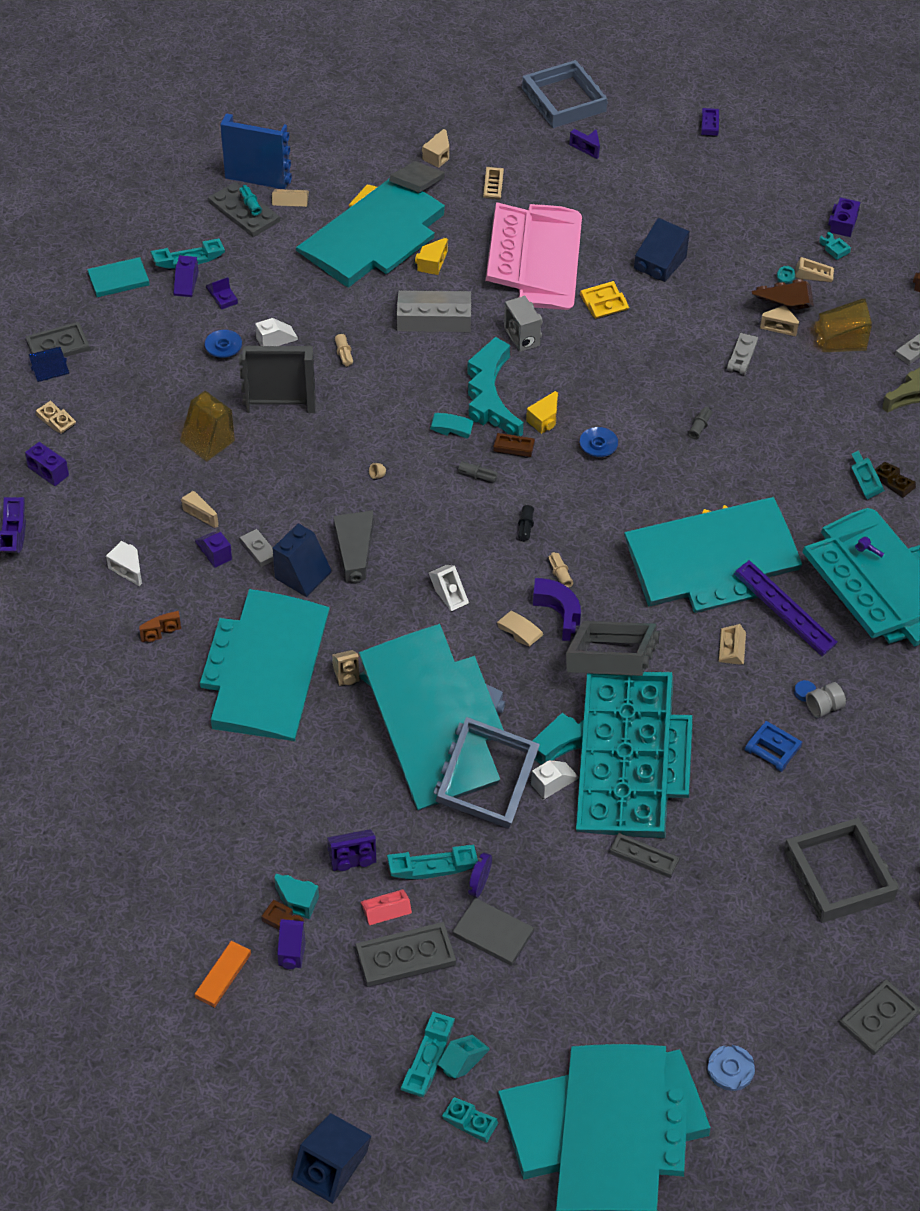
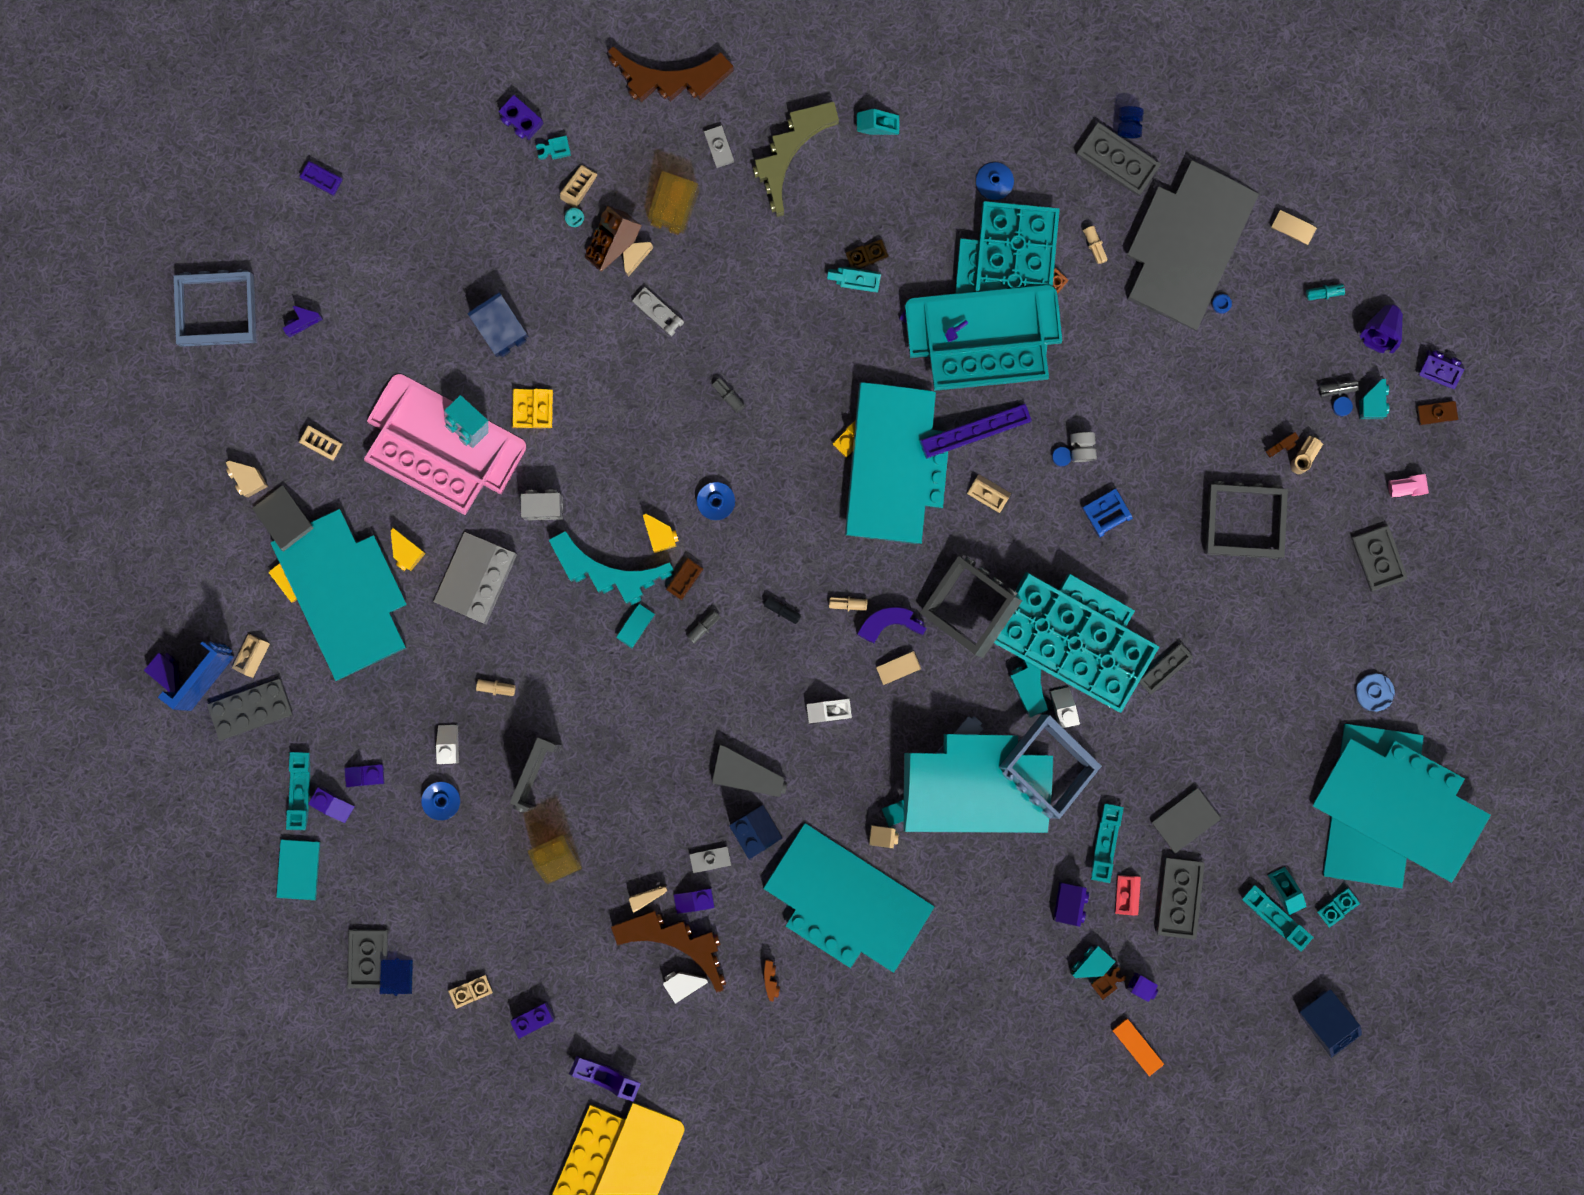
camera: 70 degrees left, 35 degrees up
teal axle [239,185,262,216] -> none
tan hinge [369,463,386,479] -> none
dark purple tile [468,853,492,898] -> none
none -> teal brick [444,395,489,449]
none -> reddish brown arch [611,910,726,993]

